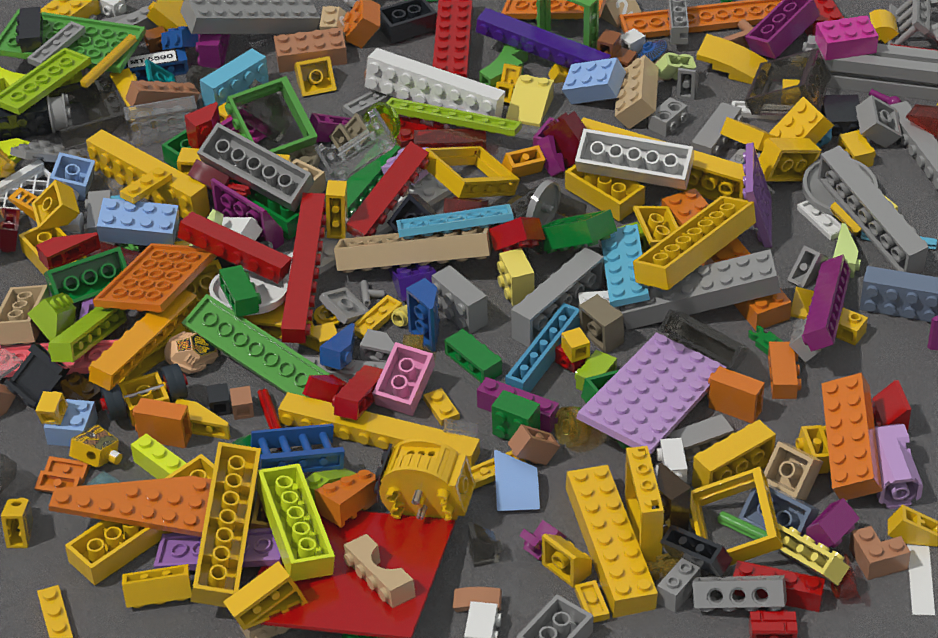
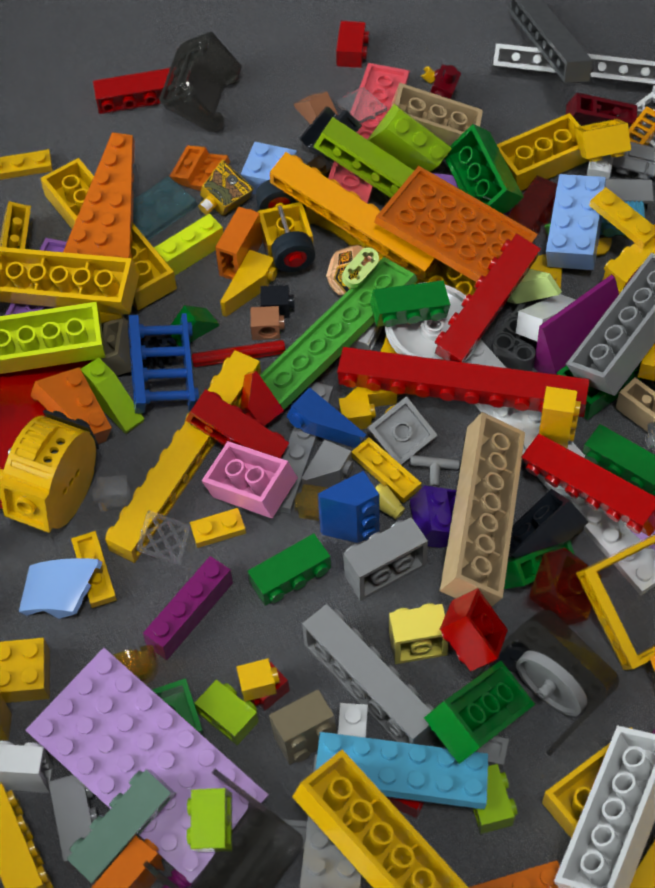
camera: 100 degrees right, 15 degrees up
yellow torso [1,497,33,548] -> none
yellow brick [35,391,68,425] -> none
red slope [36,232,101,270] -> none
medium azure plate [396,204,514,239] -> none
green brick [491,390,540,441] -> none
dark azure brick [505,303,580,393] -> none
nougat brick [507,424,560,465] -> none
yellow slope [633,206,679,247] -> none
none -> sand green brick [67,769,176,883]
none -> lime brick [187,788,232,853]
none -> yellowish green beam [342,247,379,288]

